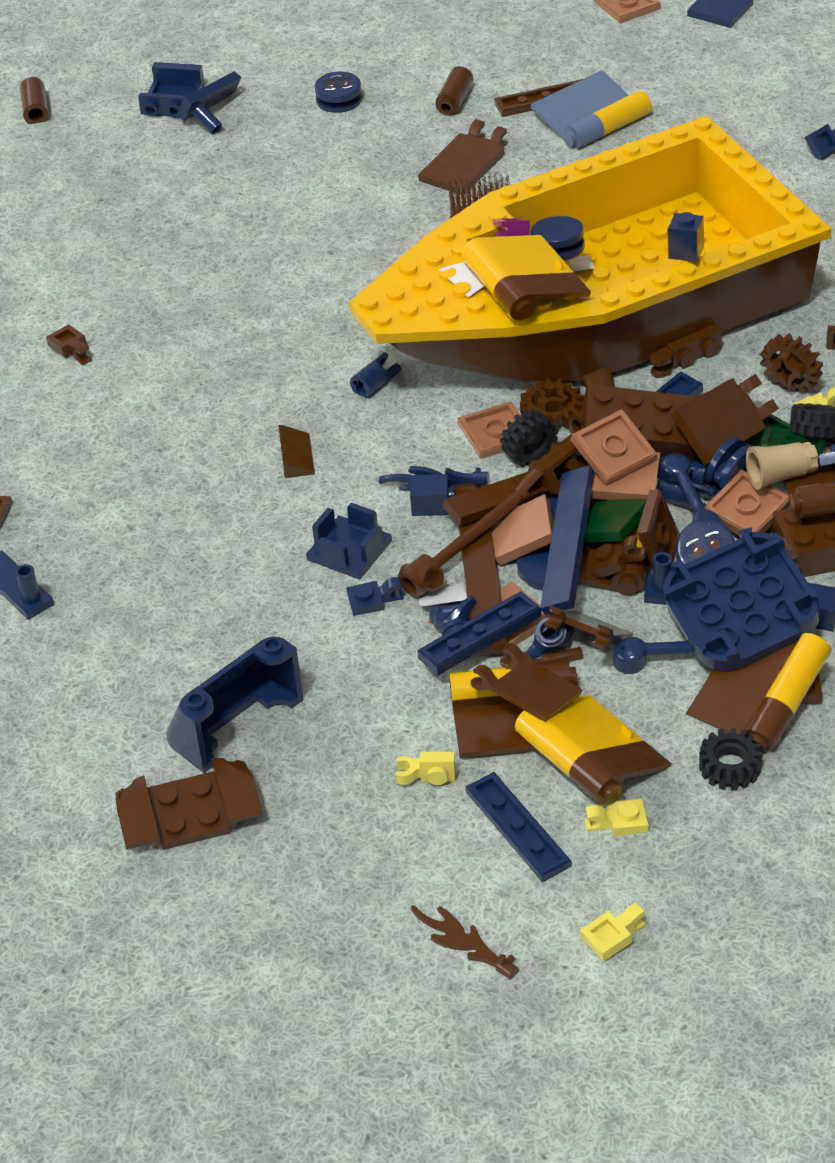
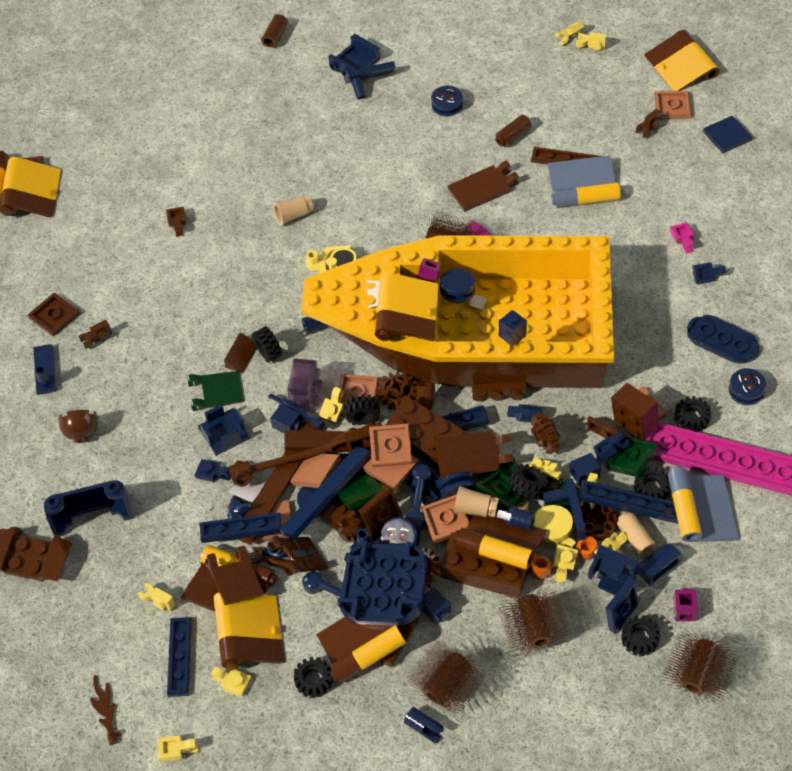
camera: 30 degrees right, 10 degrees up
none -> reddish brown cylinder [58,409,98,443]
none -> reddish brown plate [79,319,112,349]
none -> dark green flag [187,371,243,411]
none -> black tyre [252,326,282,363]
none -> tan plant [273,195,314,226]
none -> clear purple brick [287,358,322,413]
none -> light yellow piece [306,245,357,273]
none -> light yellow plate [319,387,345,423]
none -> dark blue hinge [507,404,543,423]
none -> reddish brown plate [636,109,661,138]
none -> dark pink plate [670,222,694,254]

